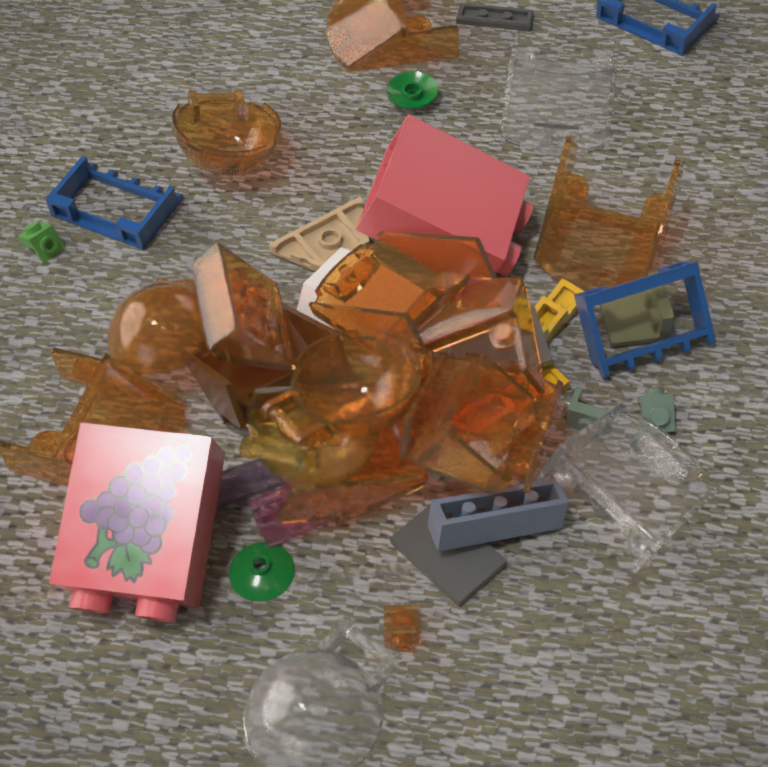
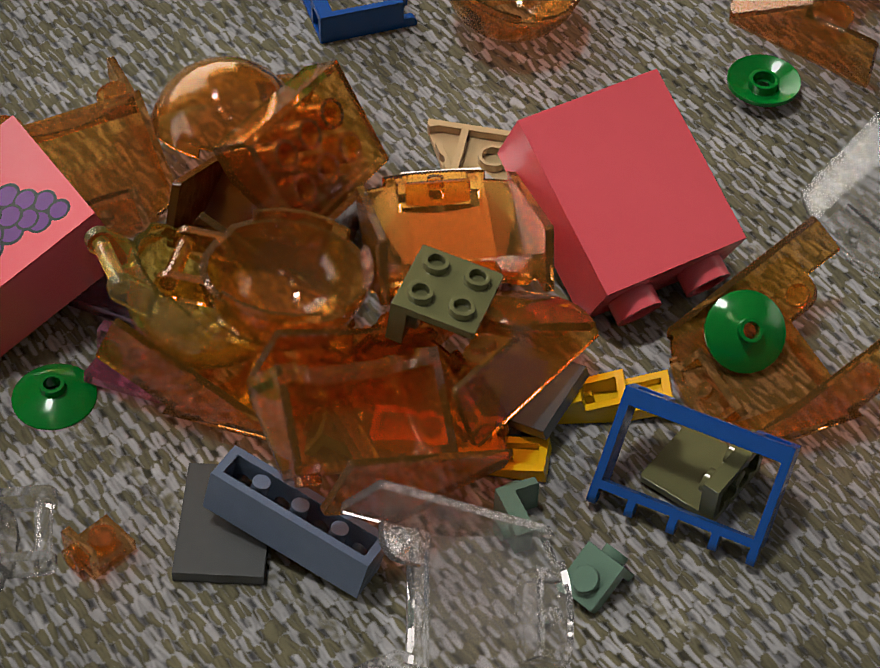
camera: 40 degrees right, 5 degrees down
none -> olive bracket [385,244,503,343]
none -> green dish [704,290,786,374]

